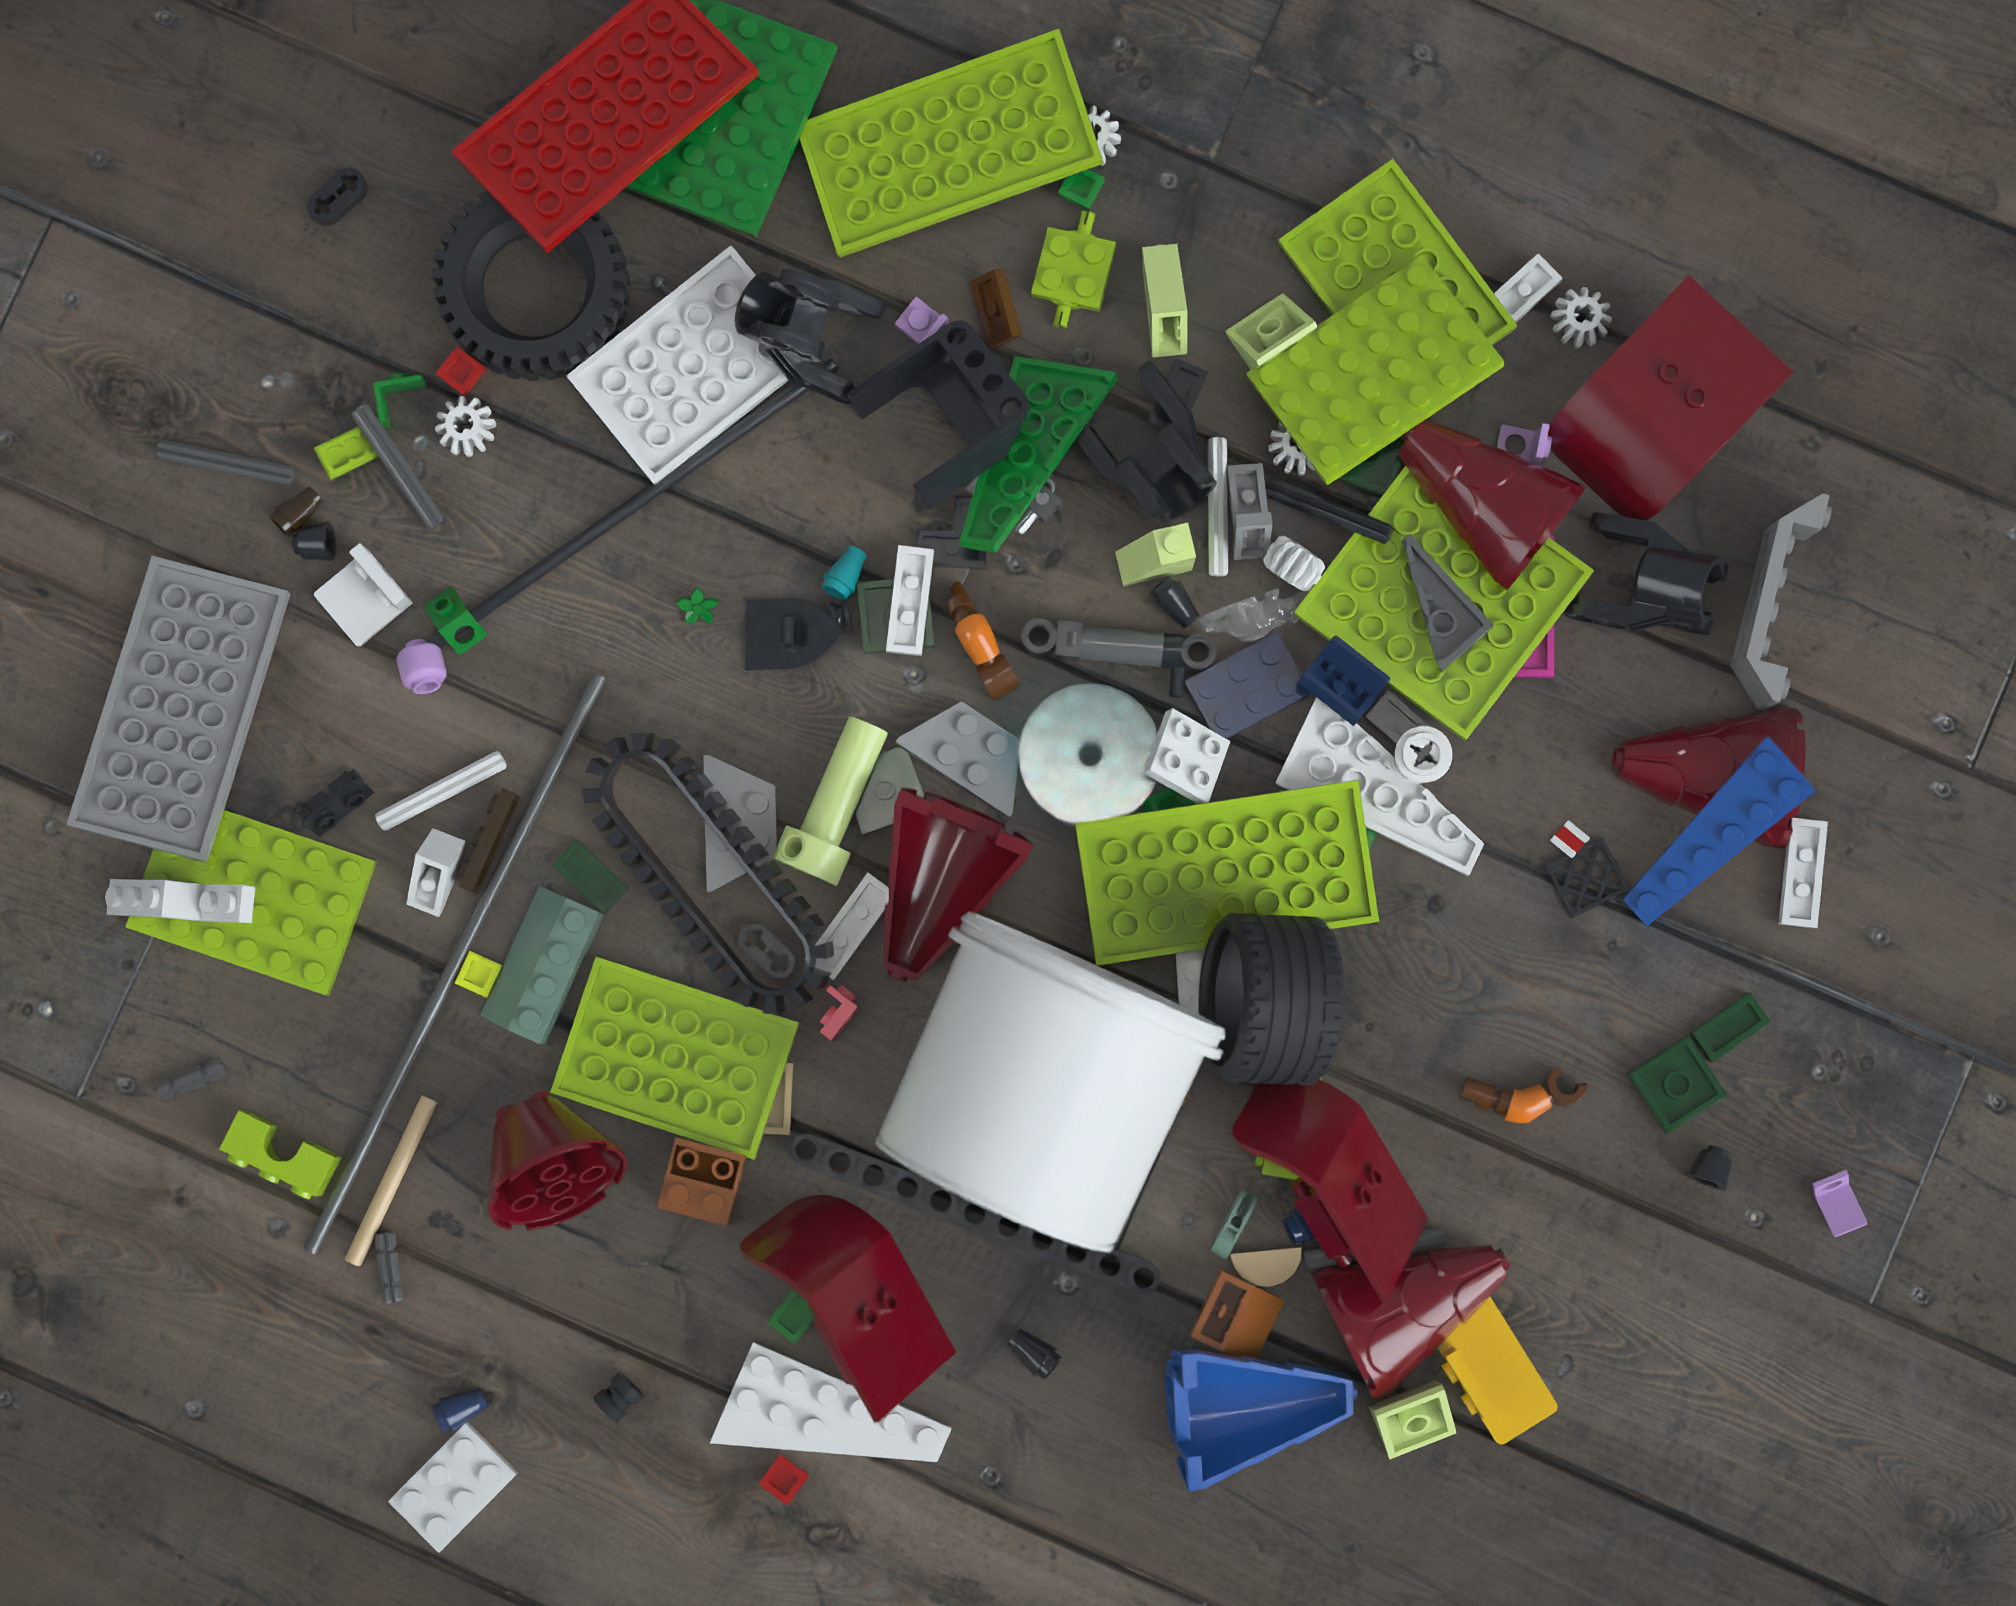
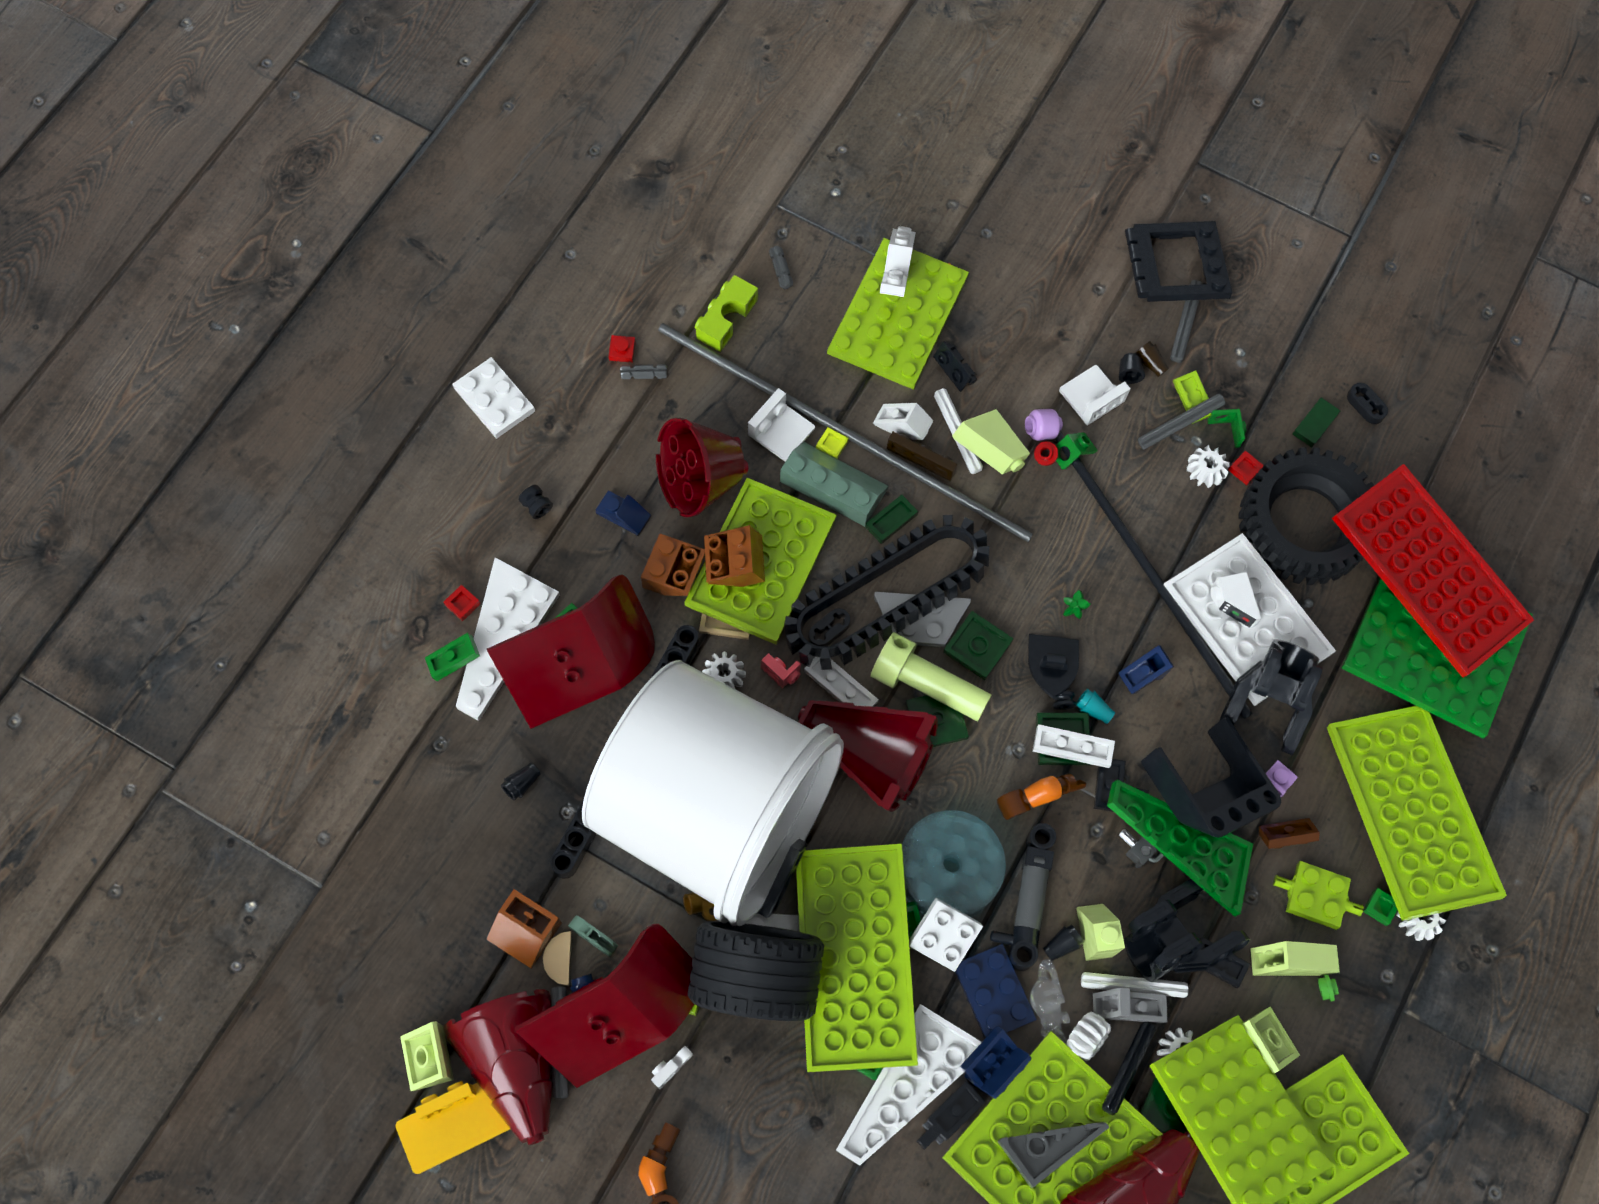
camera: 90 degrees right, 15 degrees down
light grey plate [66,556,291,863] -> none
tan piece [345,1095,438,1266] -> none
dark blue cone [432,1388,489,1432] -> none
light grey wing [895,701,1021,818] -> none
blue cone [1165,1348,1357,1492] -> none
white gear [1394,726,1452,784] -> none
none -> green plate [425,632,480,681]
none -> dark blue slope [596,490,651,536]
none -> red plate [609,335,636,363]
none -> white plate [651,1046,693,1089]
none -> white gear [702,651,746,690]
none -> dark orange slope [704,525,765,587]
none -> white bracket [748,388,815,462]
none -> black tile [759,839,807,918]
none -> dark green plate [943,611,1014,680]
none -> yellowish green slope [952,409,1030,474]
none -> red plate [1034,441,1059,466]
none -> dark blue slope [1118,645,1174,694]
none -> black hinge [1125,221,1232,302]
none -> white slope [1211,572,1261,628]
none -> dark green tile [1292,397,1340,448]
none -> bright green plate [1318,974,1339,1002]

